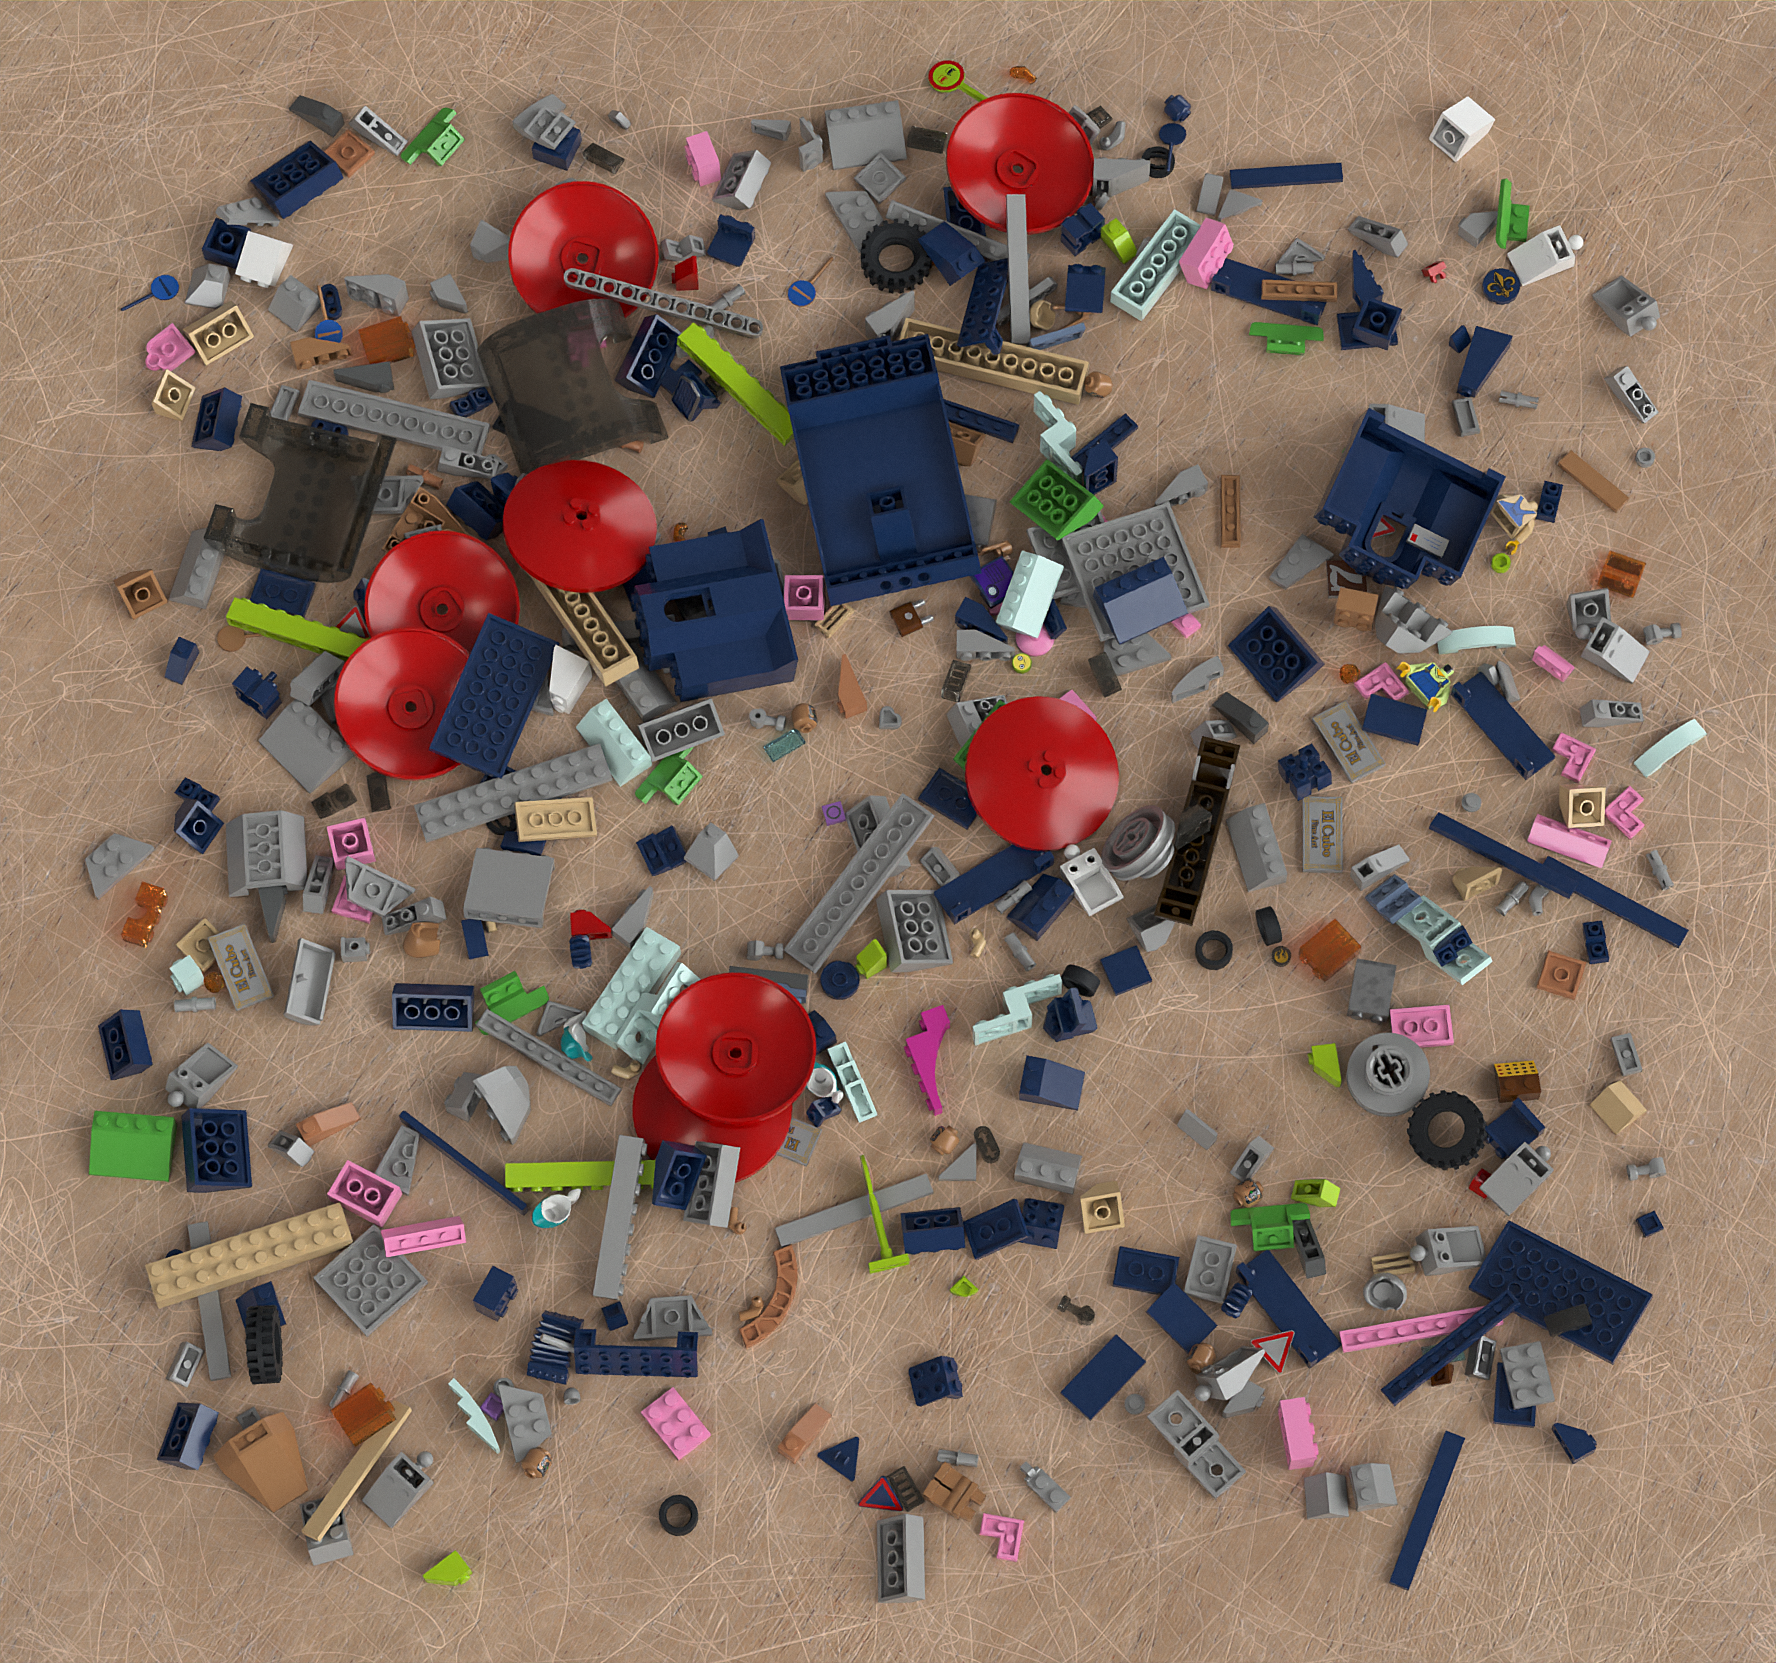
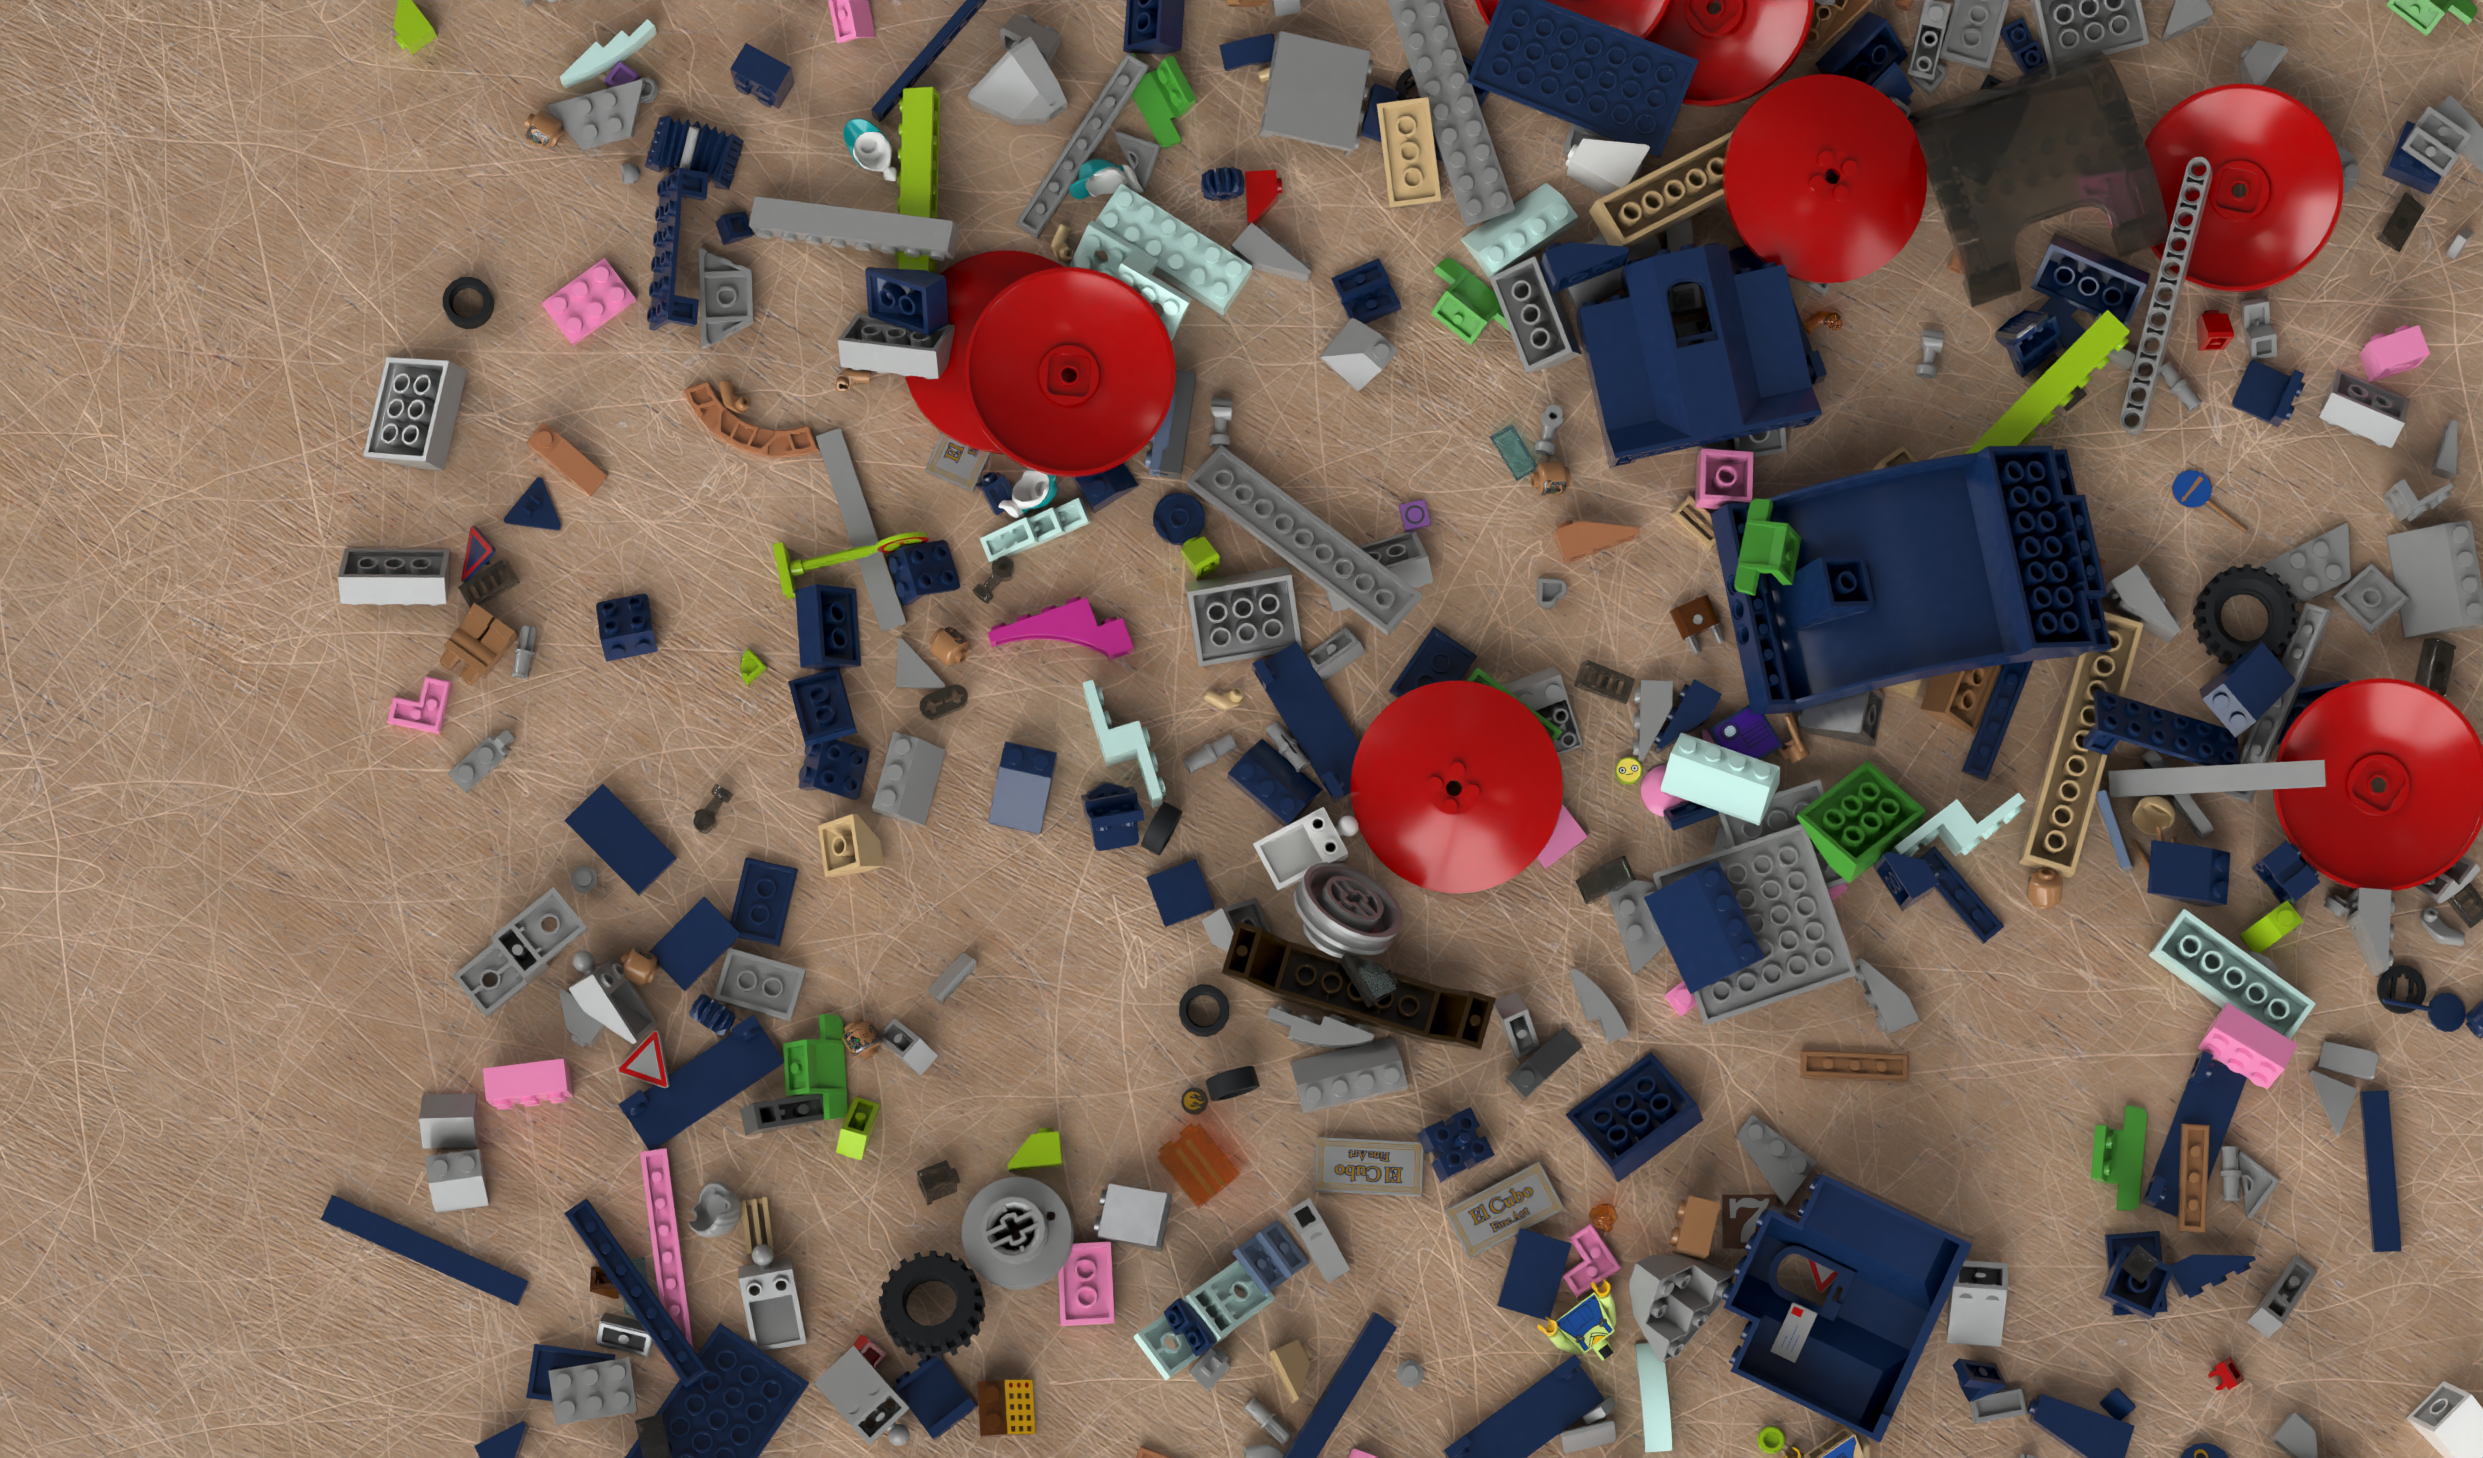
camera: 85 degrees right, 10 degrees up
none -> light grey slope [363,357,467,471]
none -> dark blue bracket [888,540,960,606]
none -> clear smoke brick [917,1160,960,1205]
none -> clear smoke leg [972,556,1014,604]
none -> light grey brick [1189,1348,1231,1392]
none -> light grey slope [1266,1005,1374,1048]
none -> dark blue slope [1541,242,1629,294]
none -> bright green plate [1734,499,1801,596]
none -> light grey leg [1916,328,1944,379]
none -> dark blue slope [1952,1358,2007,1402]
none -> clear smoke plate [2120,1244,2159,1283]

